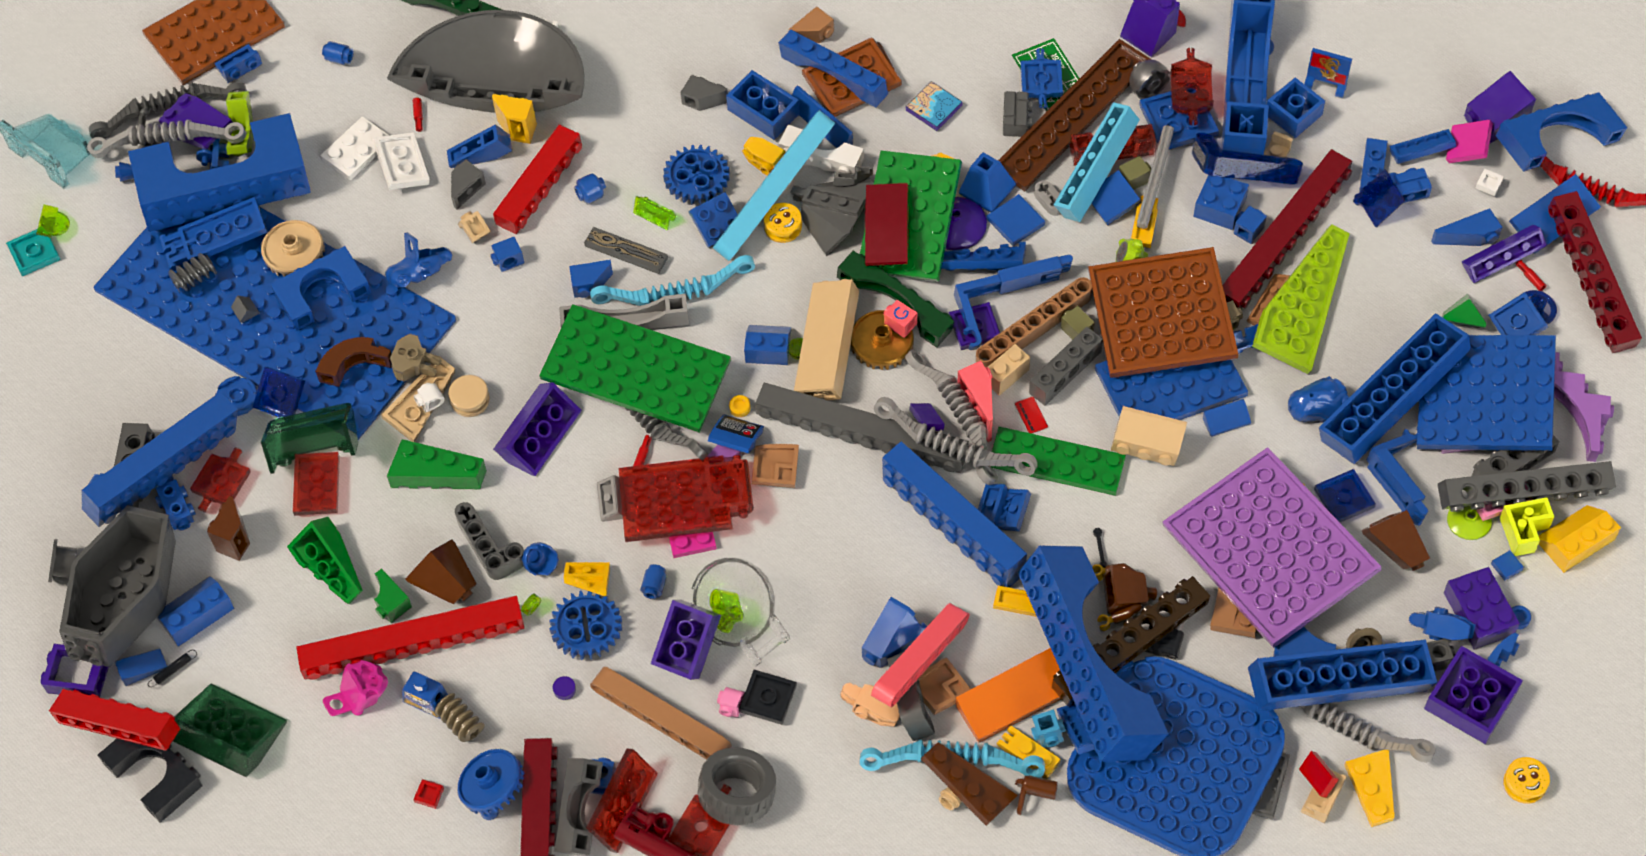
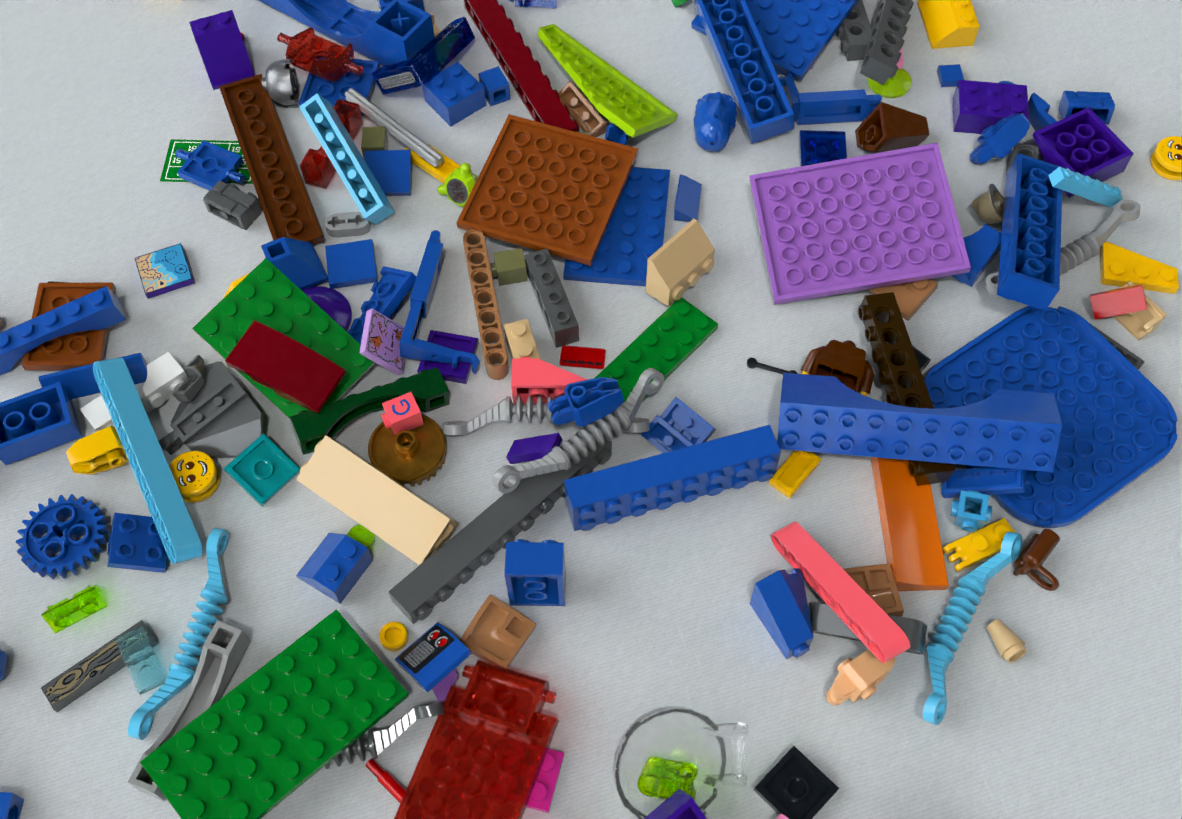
camera: 65 degrees left, 0 degrees up
blue slope [569,260,613,298] -> none
reddish brown wing [921,742,1018,826] -> none
neon yellow brick [1500,497,1554,556] -> none
none -> clear light blue slope [115,627,166,695]
none -> teal tile [224,433,300,507]
none -> lavender tile [359,308,405,375]
none -> blue brick [504,539,566,606]
none -> blue hinge [547,377,624,427]
none -> medium azure piece [1048,167,1123,208]
none -> blue brick [1058,91,1115,125]

